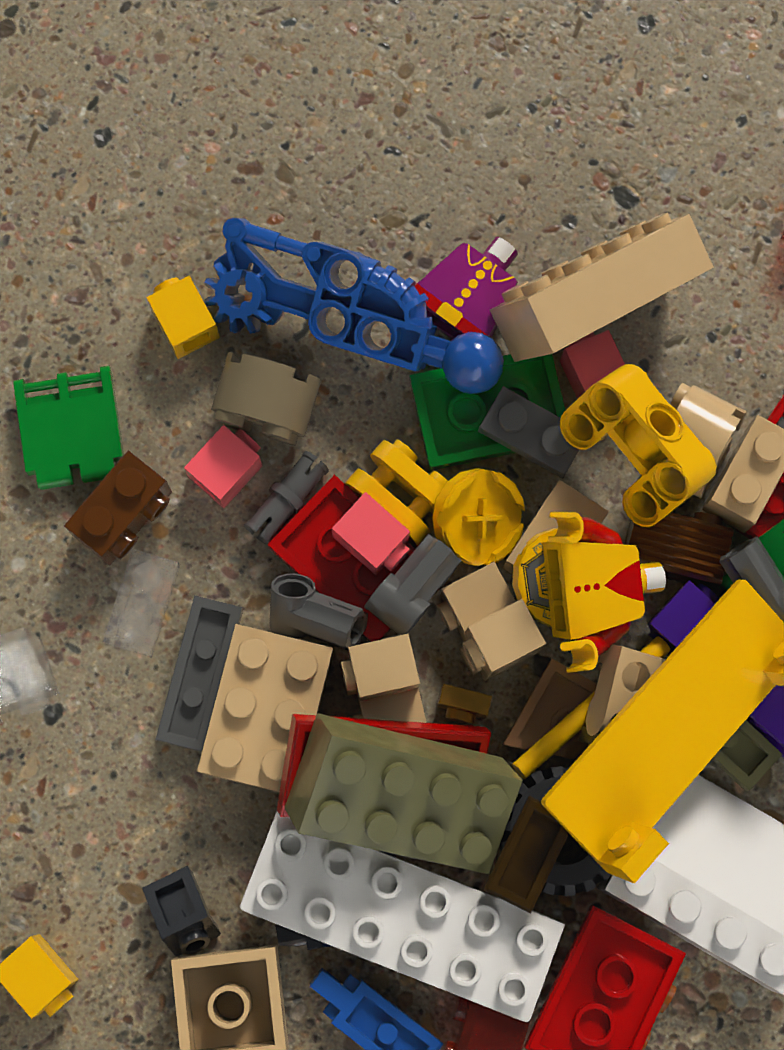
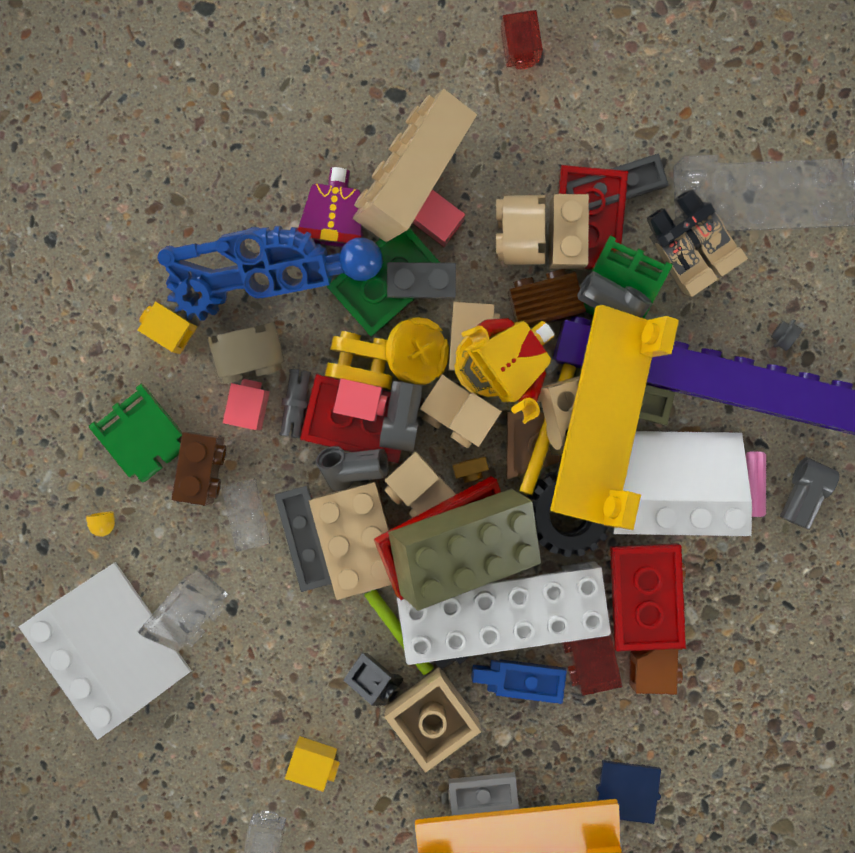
camera: 30 degrees left, 10 degrees up
dark brown tile [483,796,569,914] -> none
yellow beam [560,364,717,527] -> none
none -> lime bar [364,589,434,675]

